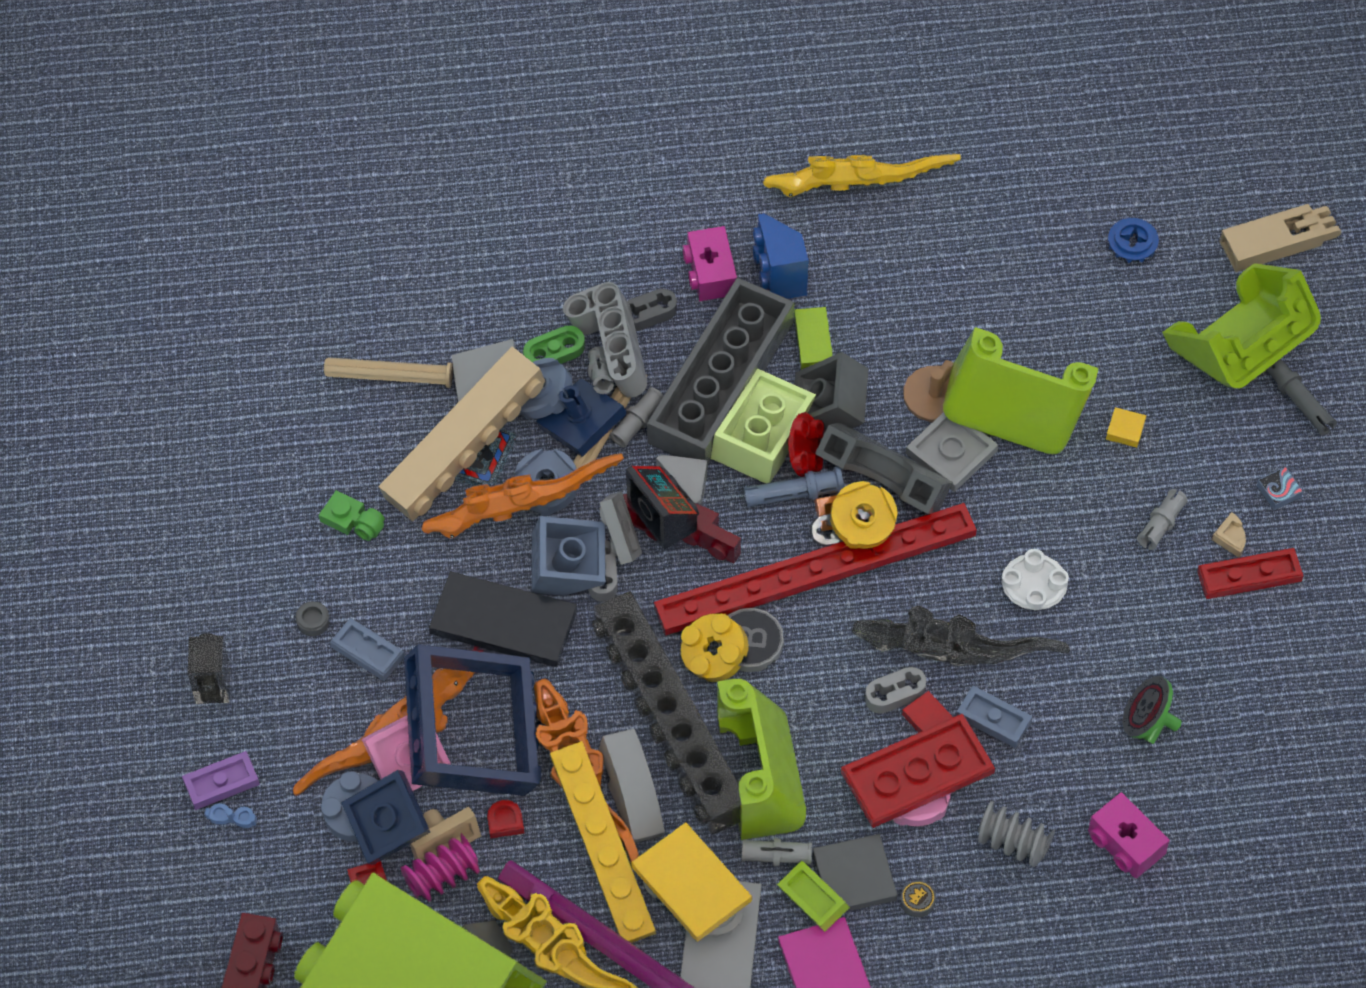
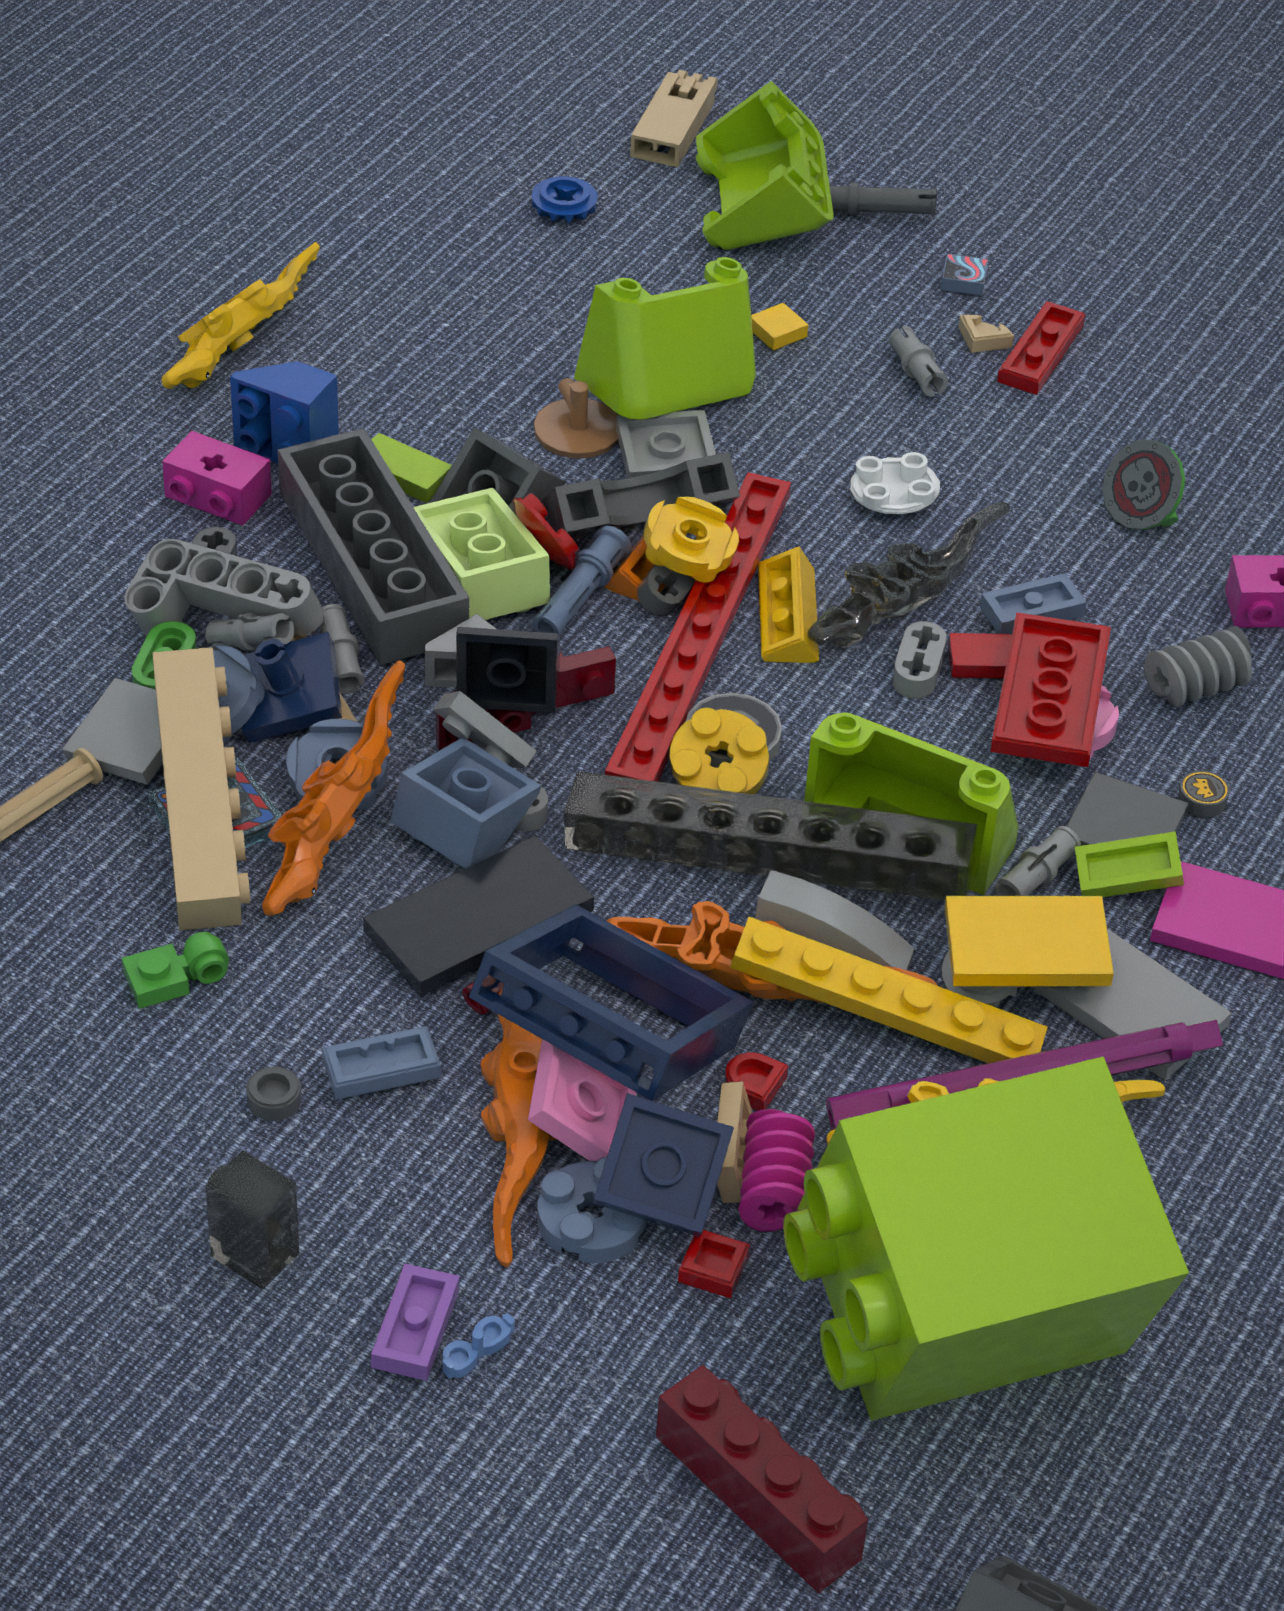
camera: 55 degrees left, 15 degrees down
none -> yellow slope [758,547,819,663]

